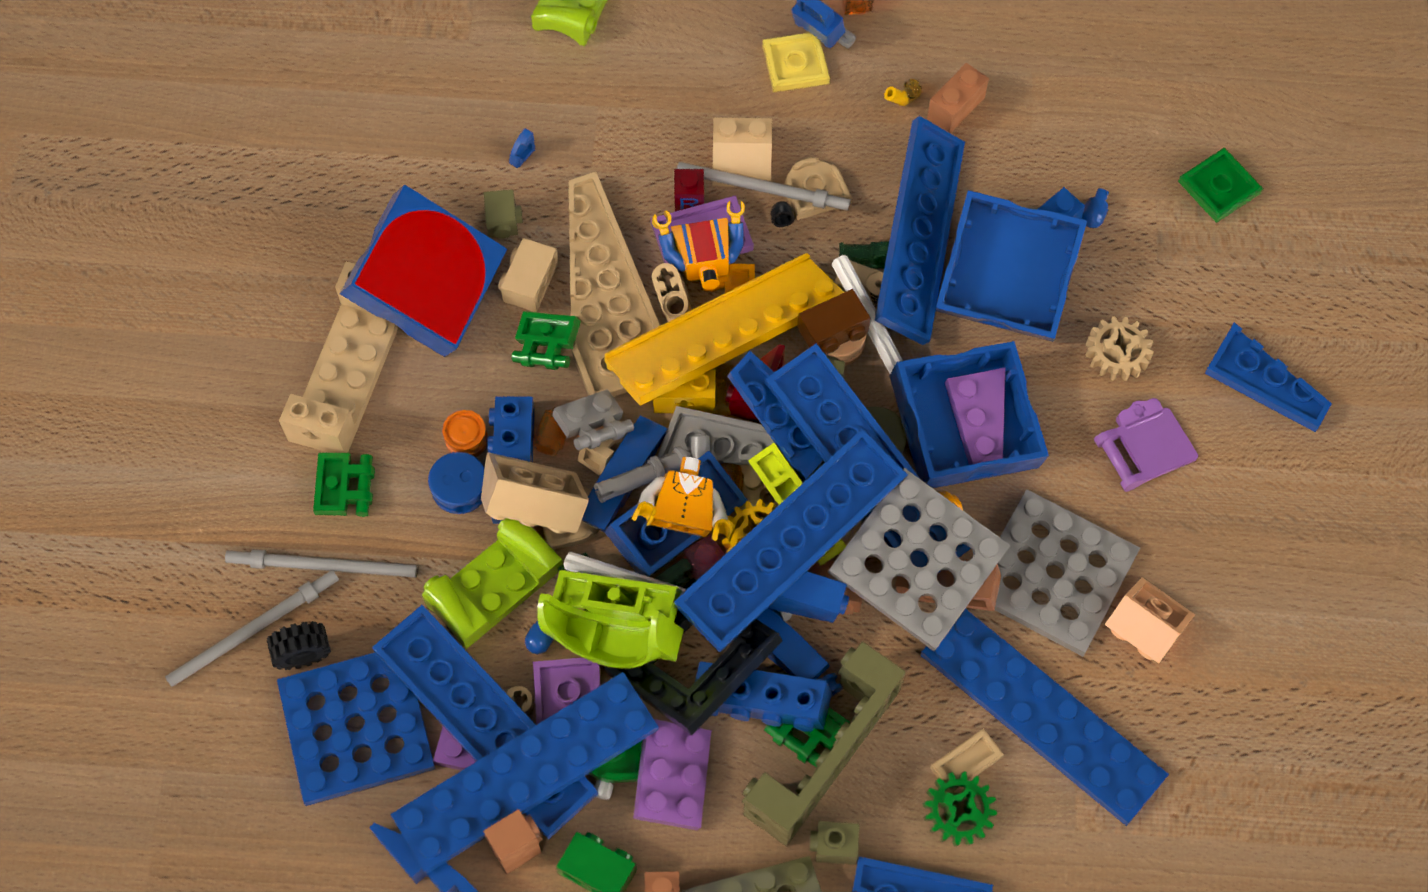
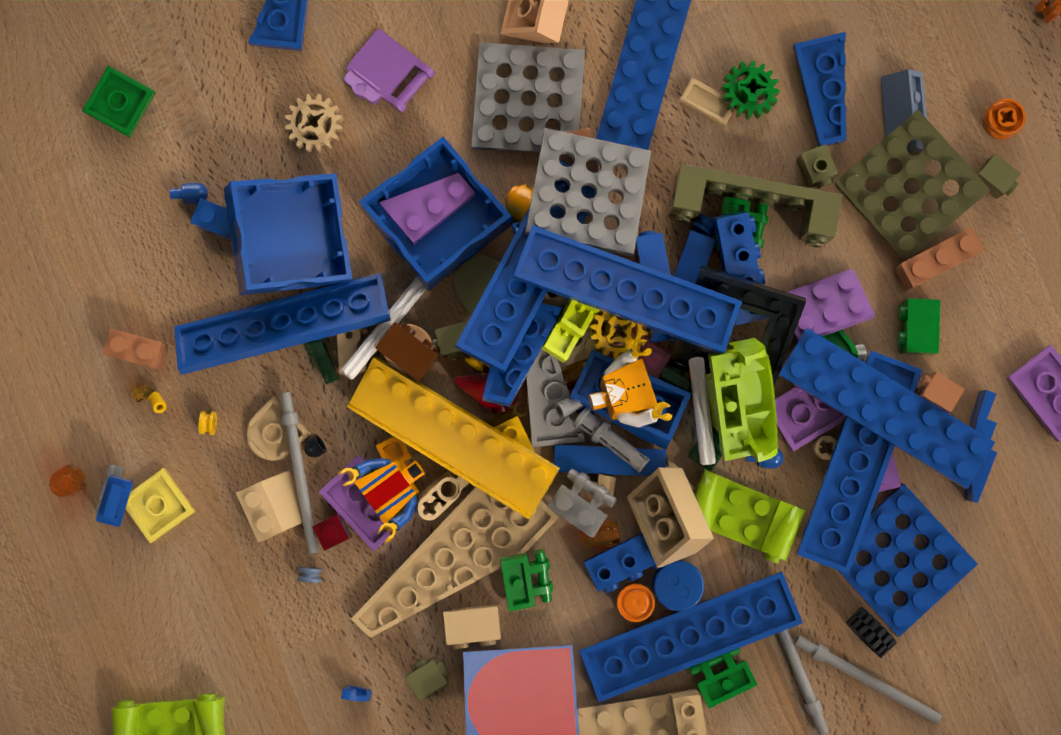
camera: 115 degrees left, 20 degrees up
none -> yellow bush [199,411,217,435]
none -> sand blue bush [297,567,322,583]
none -> blue plate [579,571,803,702]

